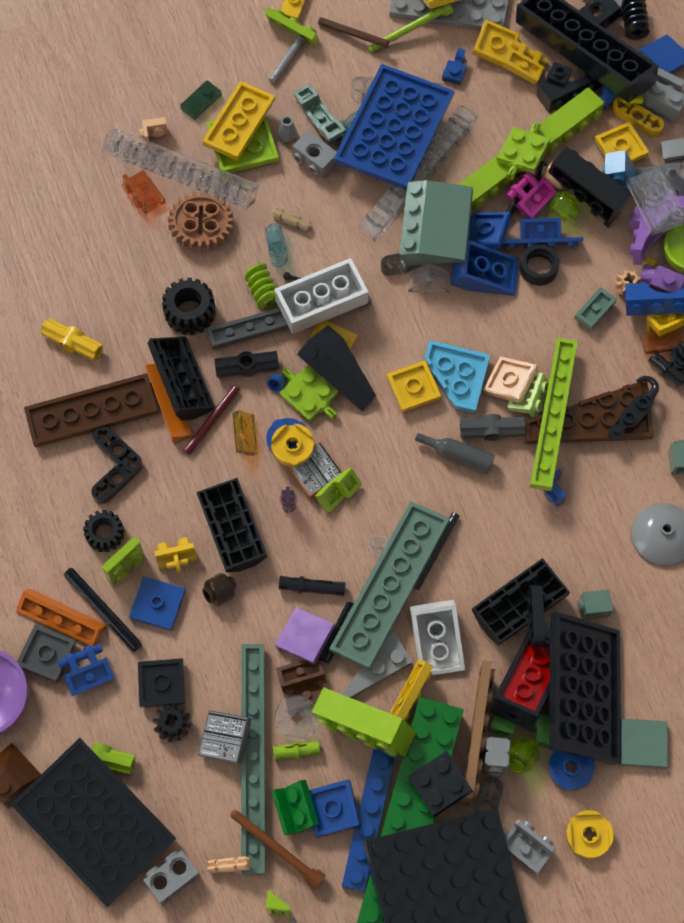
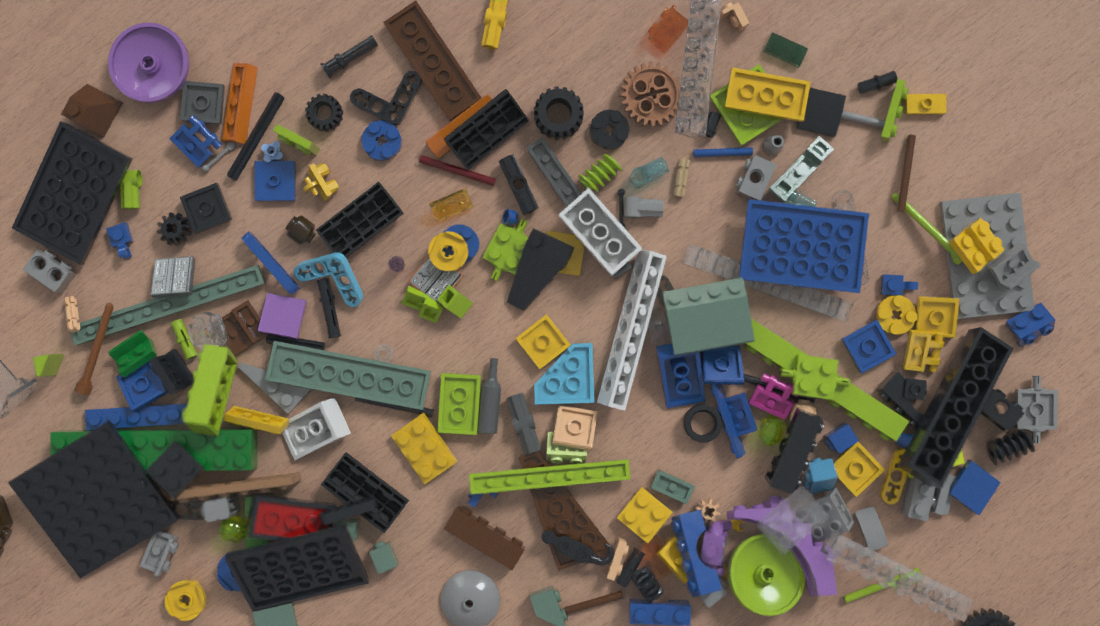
camera: 70 degrees right, 20 degrees up
none -> blue plate [106,222,133,259]
none -> black bracket [149,349,194,395]
none -> light grey hinge [201,142,235,172]
none -> blue beam [241,231,300,295]
none -> light blue plate [261,141,283,163]
none -> medium azure beam [294,252,364,307]
none -> black pin [320,35,378,79]
none -> blue plate [362,121,402,161]
none -> yellow plate [391,413,458,484]
none -> lime brick [437,284,473,319]
none -> lime plate [438,373,481,435]
none -> reddish brown brick [444,506,525,570]
none -> black plate [590,110,629,150]
none -> white brick [597,250,667,410]
none -> light nougat plate [606,537,629,581]
none -> yellow plate [617,487,673,544]
none -> light grey piece [624,196,664,218]
none -> blue bar [693,147,753,157]
none -> black pin [701,111,721,138]
none -> black slope [797,88,846,137]
none -> blue brick [824,423,859,454]
none -> blue plate [841,319,896,373]
none -> black axle [857,71,898,94]
none -> yellow plate [875,295,917,335]

